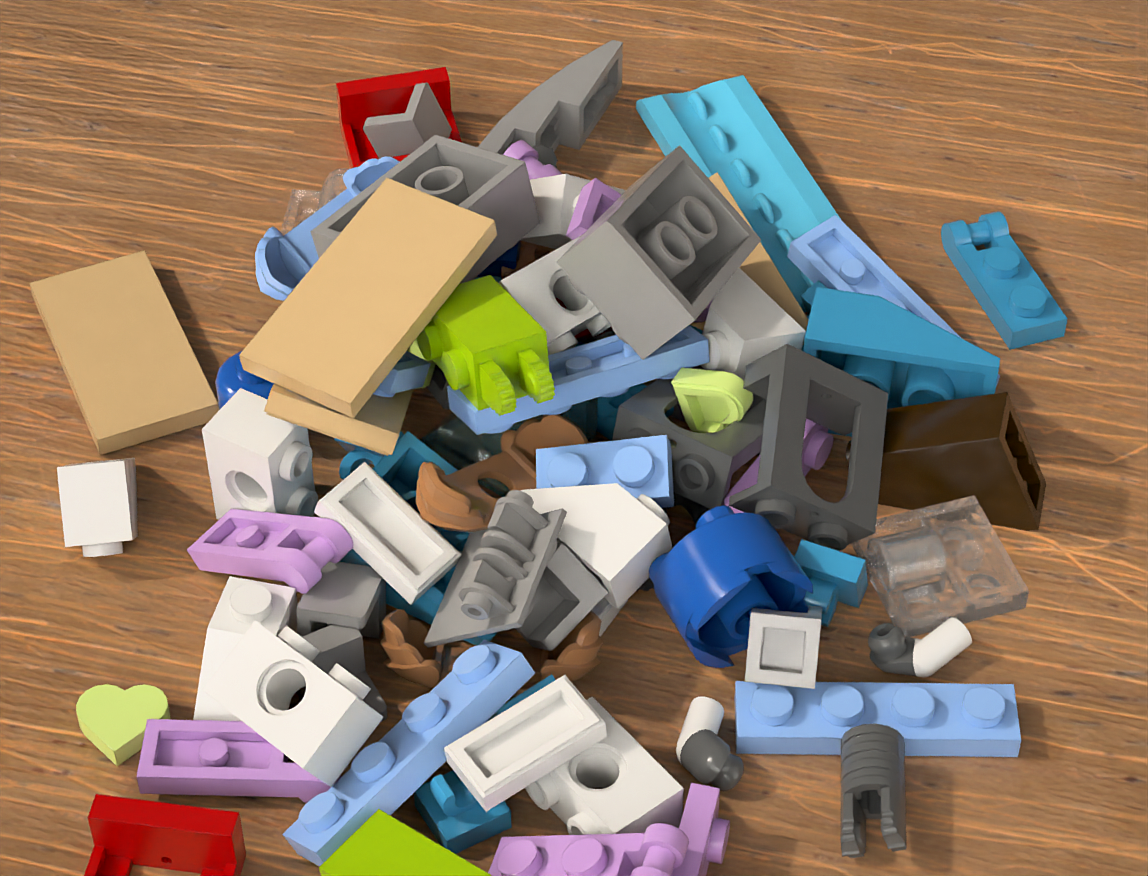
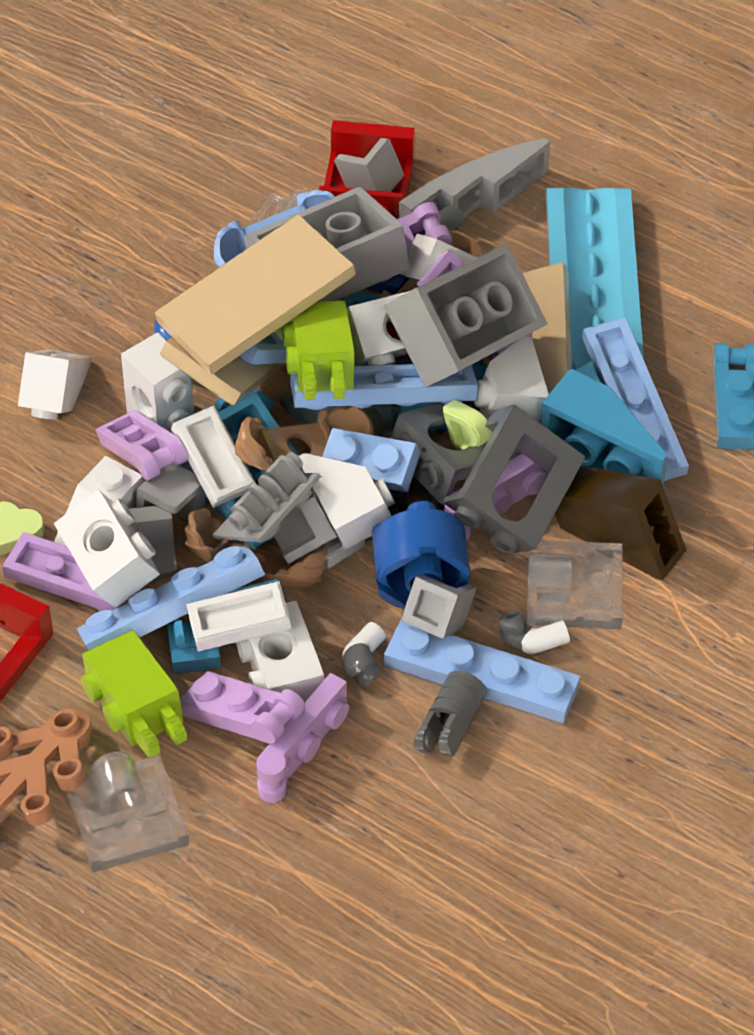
camera: 20 degrees right, 5 degrees up
tan tile [30,250,219,455] -> none
dark azure tile [794,539,868,627] -> none

